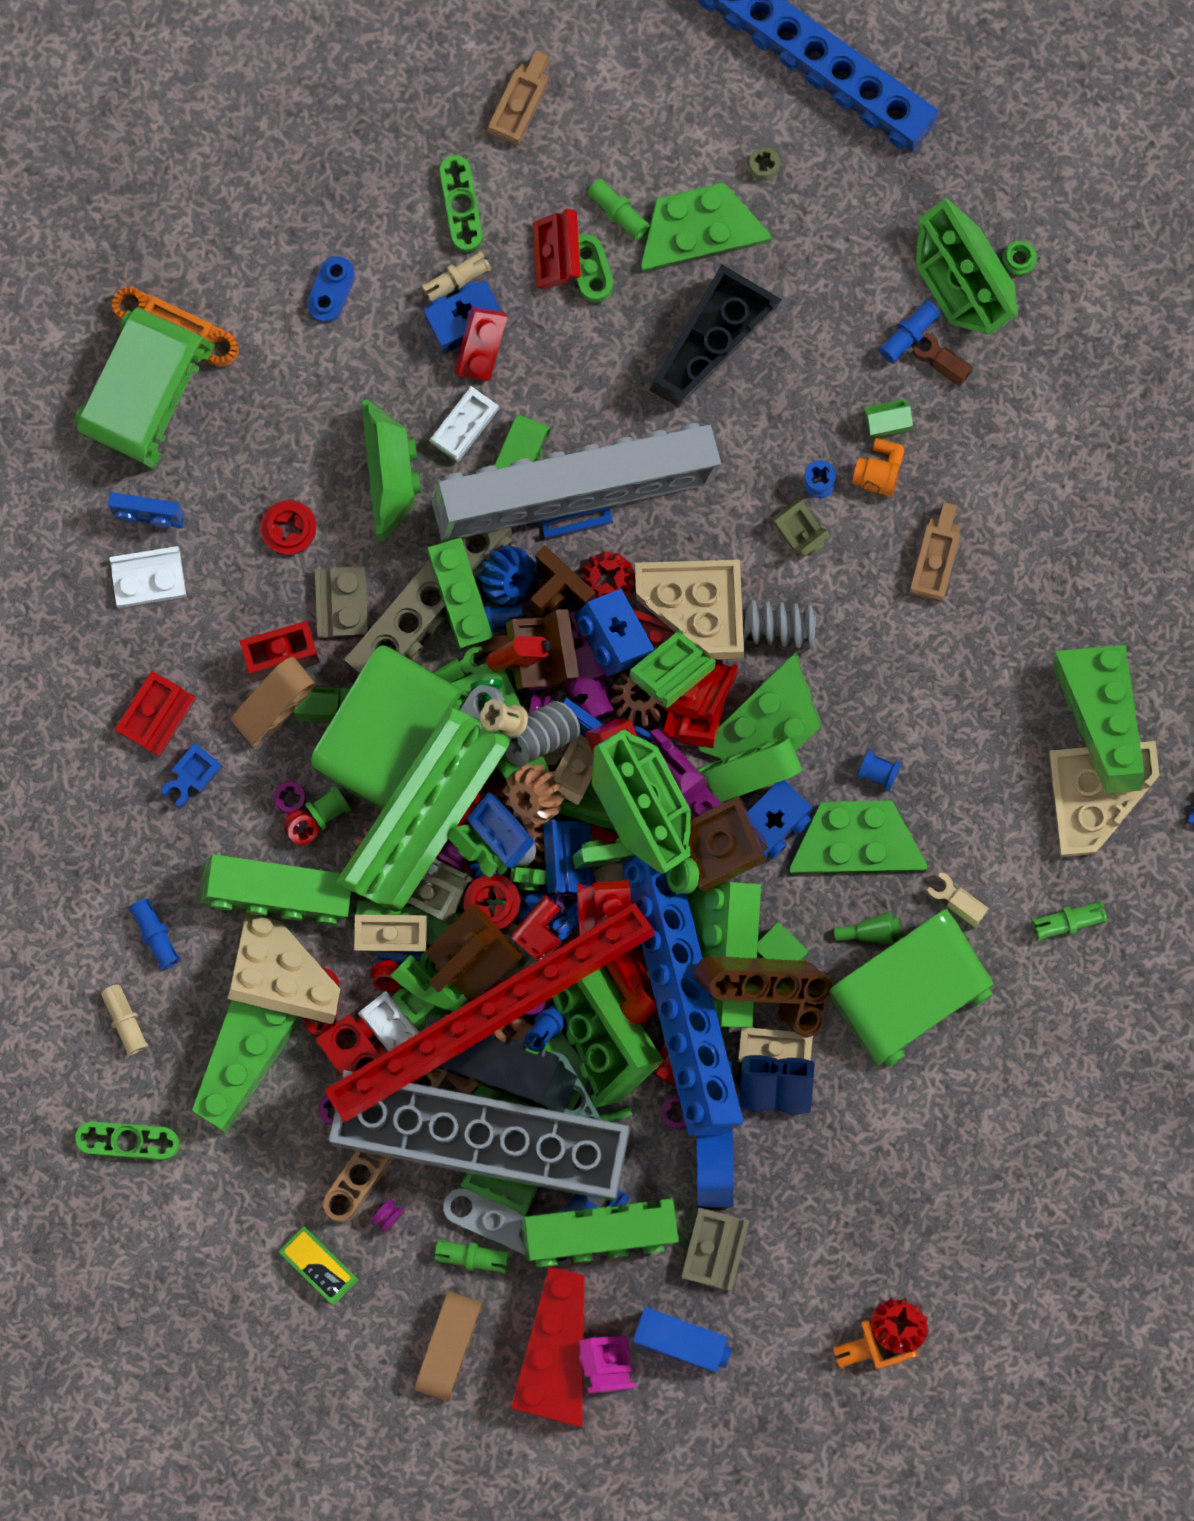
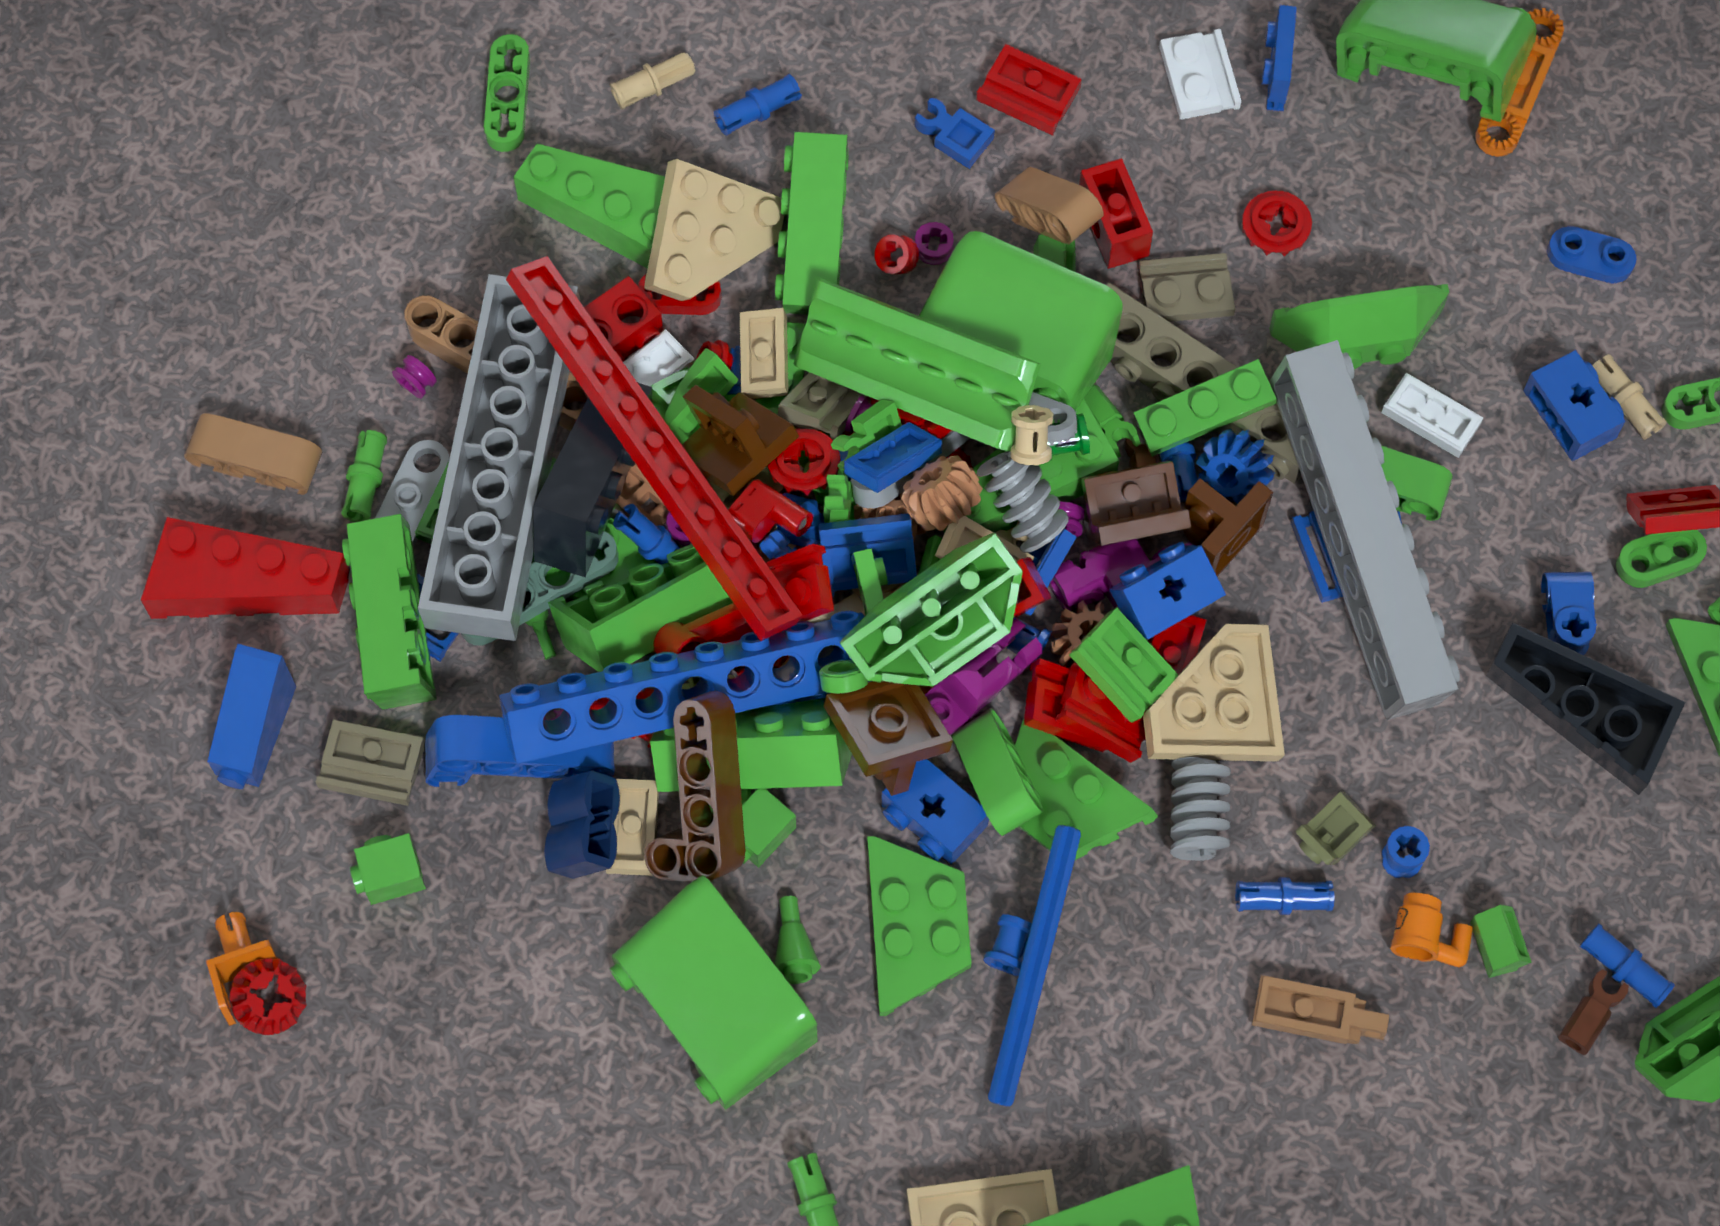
camera: 80 degrees right, 10 degrees down
slope [279,1226,358,1306] -> none
bright green bush [305,785,352,831] -> none
red plate [454,307,507,381] -> none
red piece [487,636,551,673] -> none
dark pink plate [579,1336,636,1394] -> none
red gear [580,551,635,599] -> none
tan bar [926,872,989,928] -> none
none -> bright green brick [350,833,426,905]
none -> blue axle [988,825,1081,1107]
none -> blue pin [1235,877,1334,915]
none -> blue piece [1541,571,1597,655]

